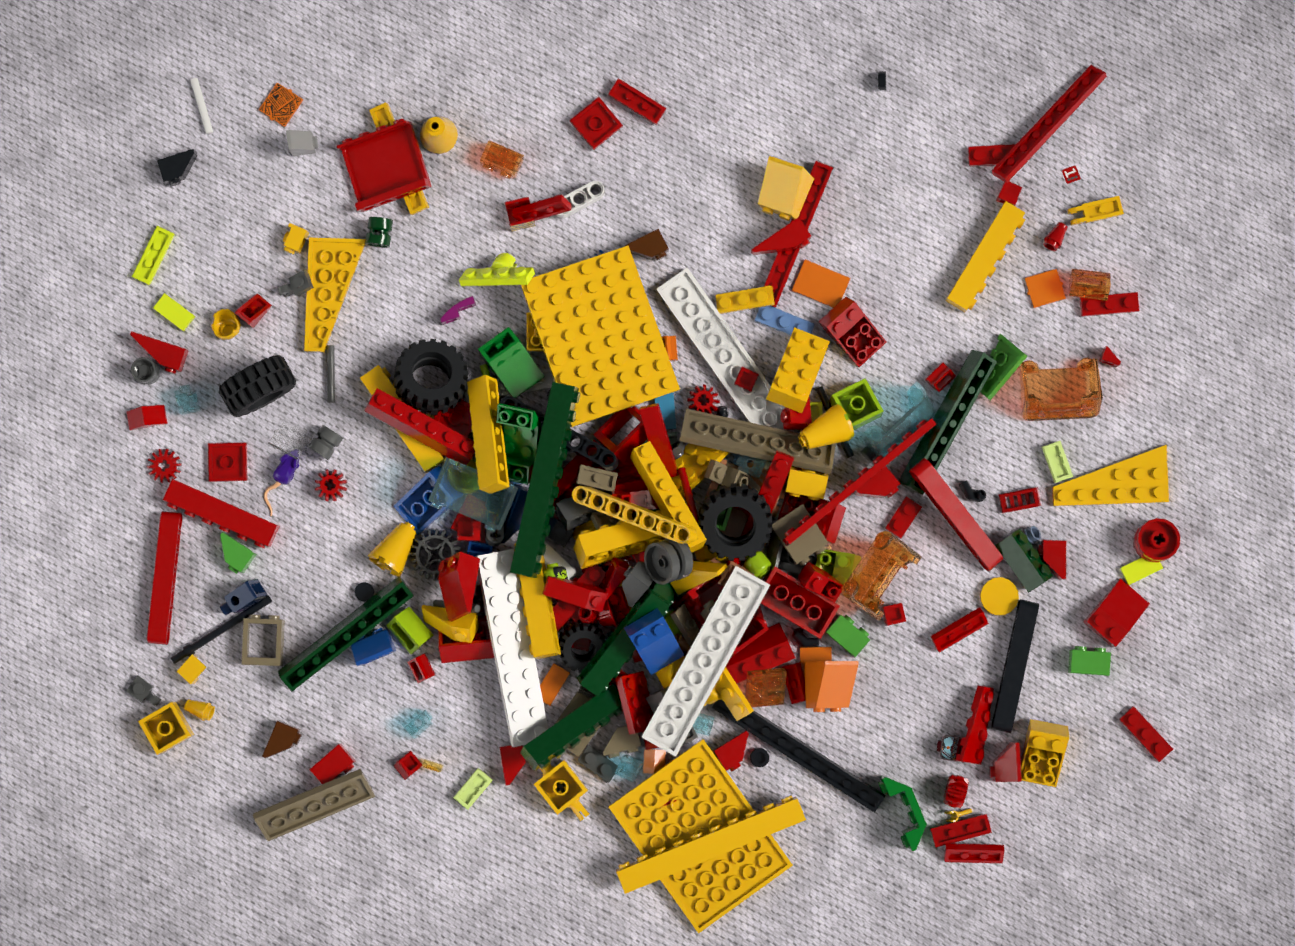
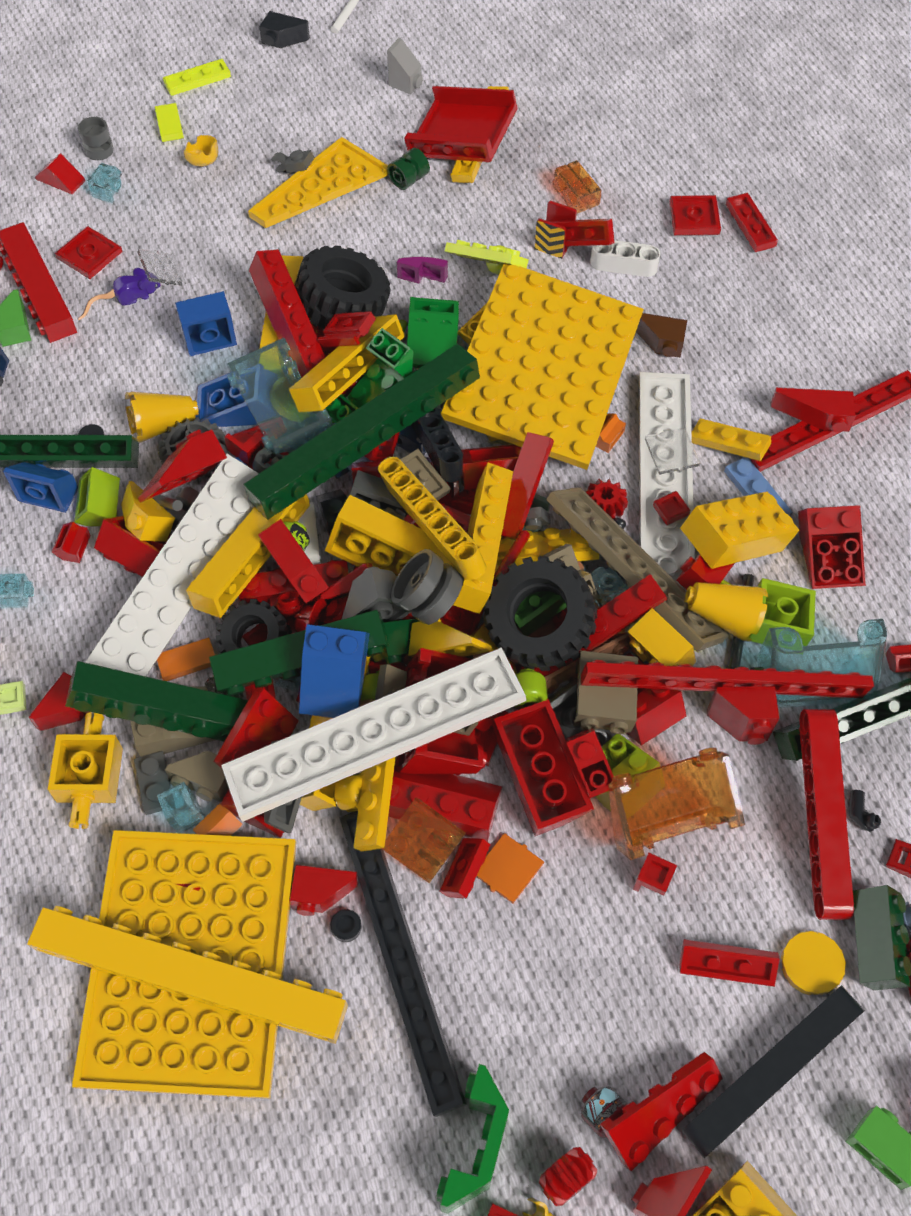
camera: 35 degrees right, 25 degrees down
red slope [130,331,189,374] -> none
red gear [147,449,182,483] -> none
black tyre [219,355,296,417] -> none
red slope [235,293,272,328] -> none
orange piece [259,83,303,127] -> none
yellow brick [283,223,309,255] -> none
dark grey wheel [308,425,344,460] -> none
red gear [315,469,347,502] -> none
dark grey bar [327,345,335,403] -> none
yellow cone [420,116,458,154] -> none
dark azure tile [655,393,676,430] -> none
clear light blue tile [693,713,715,736] -> none
yellow slope [758,156,814,221] -> none
orange piece [792,259,850,308] -> none
black arm [792,628,819,648] -> none
orange slope [805,661,858,712] -> none
bright green brick [825,615,870,658] -> none
red plate [885,496,922,539] -> none
none -> blue brick [175,291,237,356]
none -> red plate [317,311,376,347]

